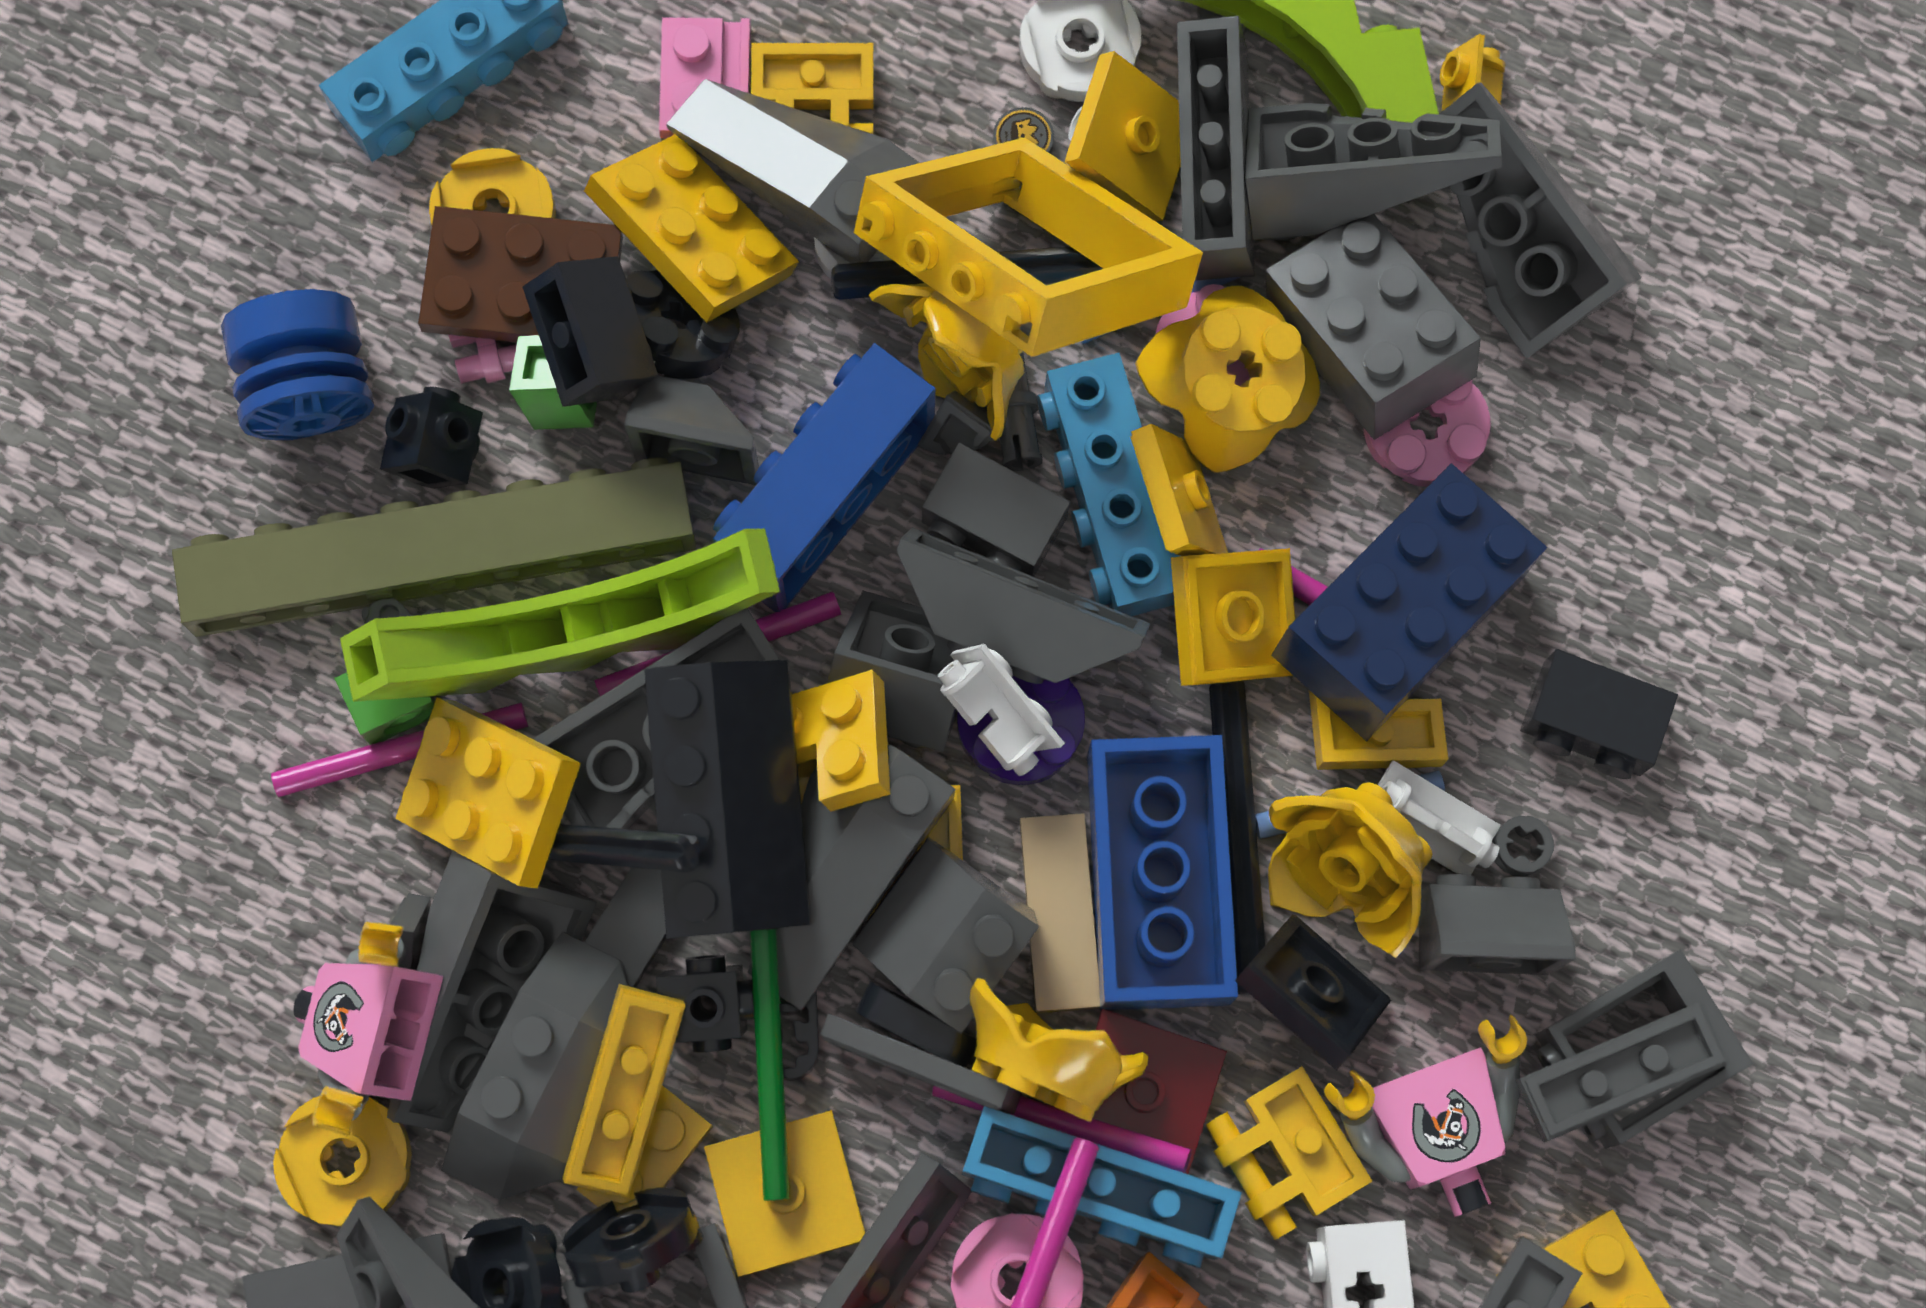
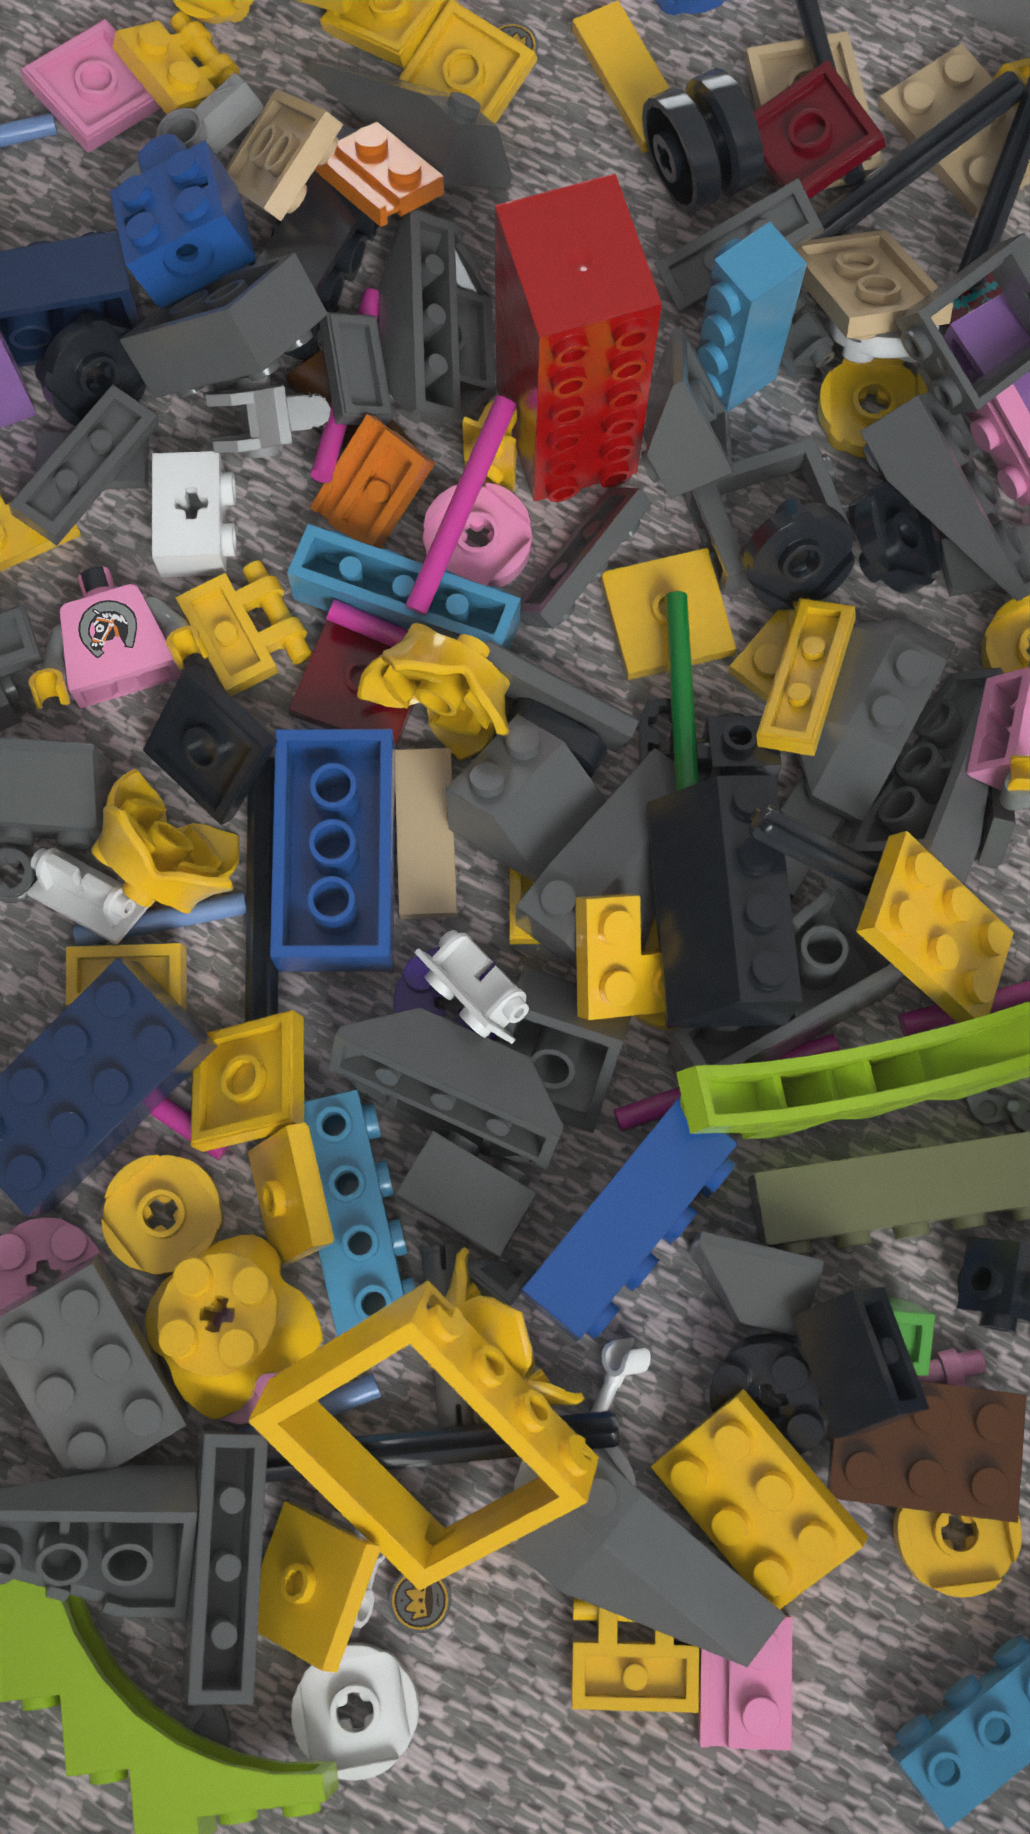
camera: 175 degrees left, 0 degrees up
none -> yellow plate [101,1154,224,1276]
none -> white hand [590,1338,651,1412]

